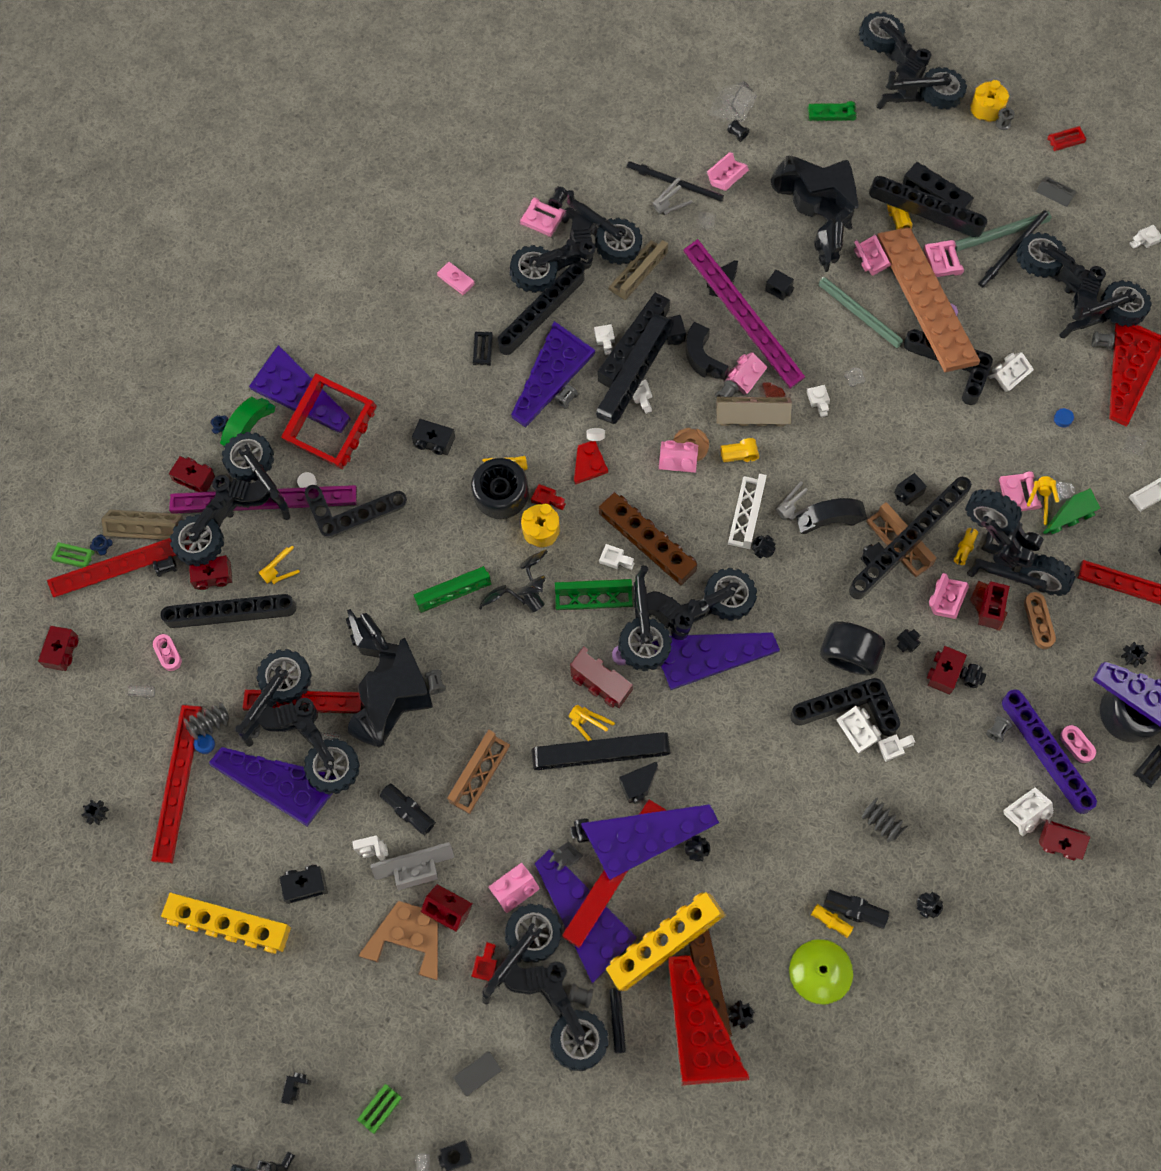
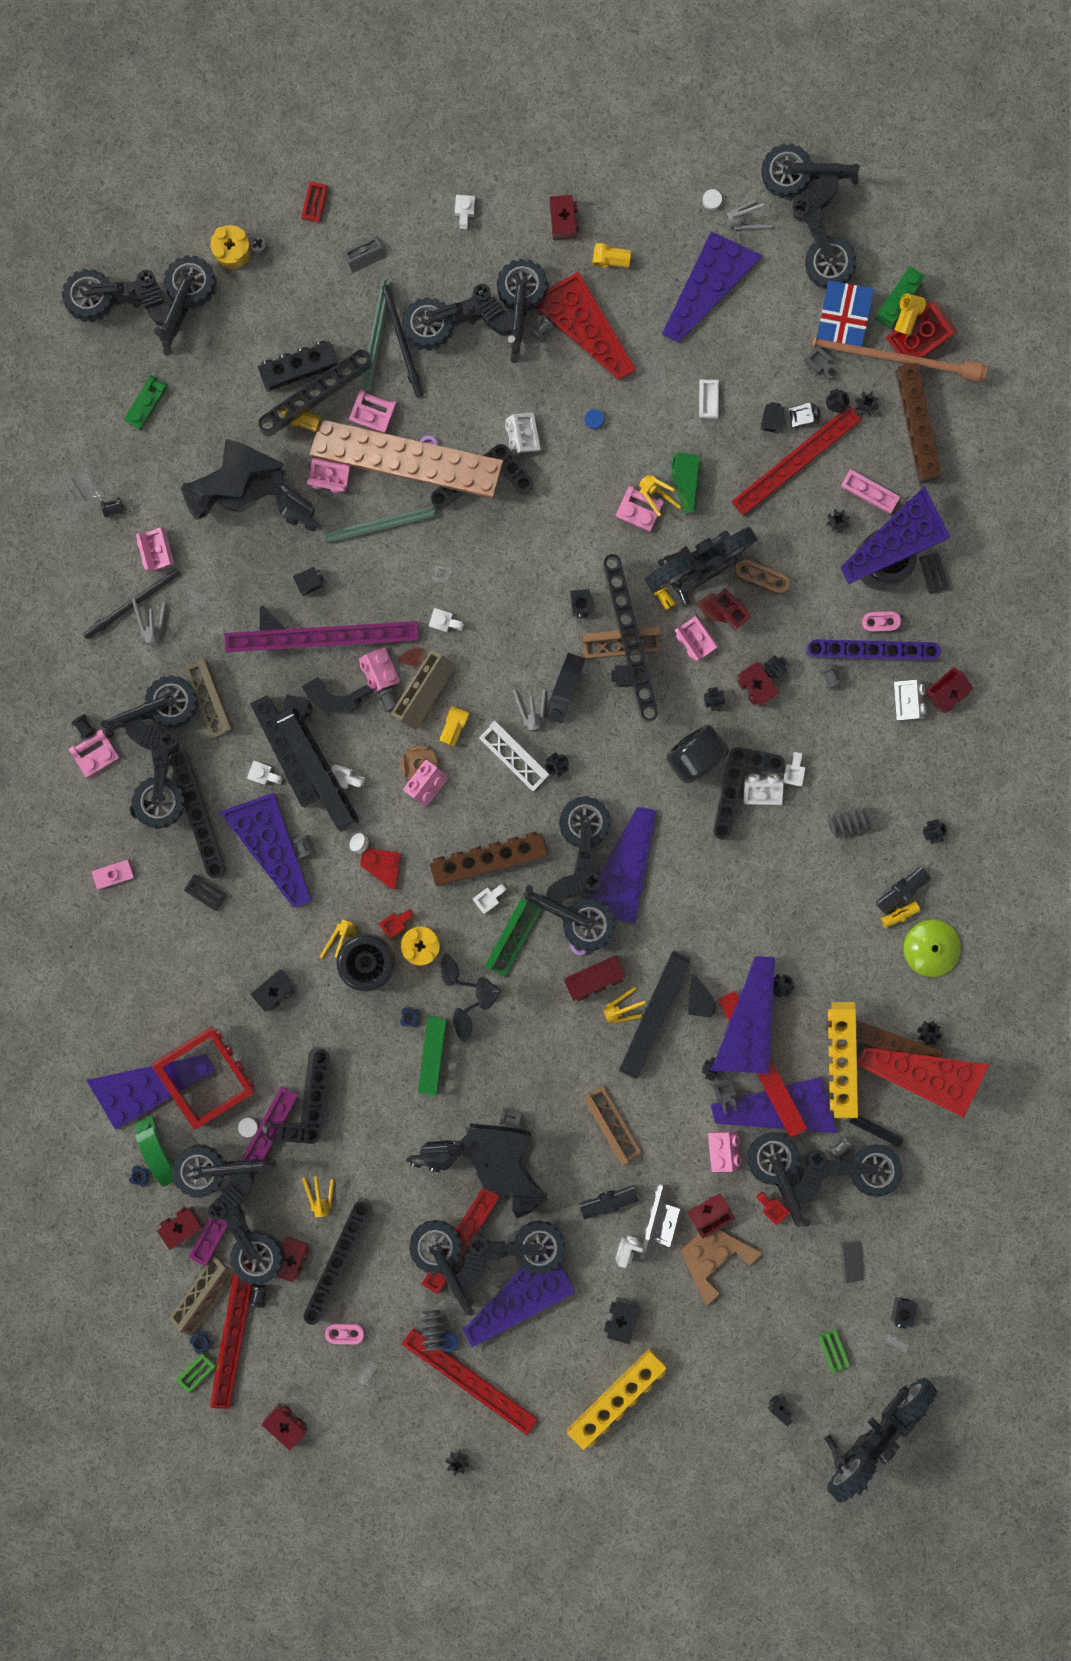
camera: 60 degrees left, 20 degrees up
none -> dark blue plate [400,1007,420,1028]

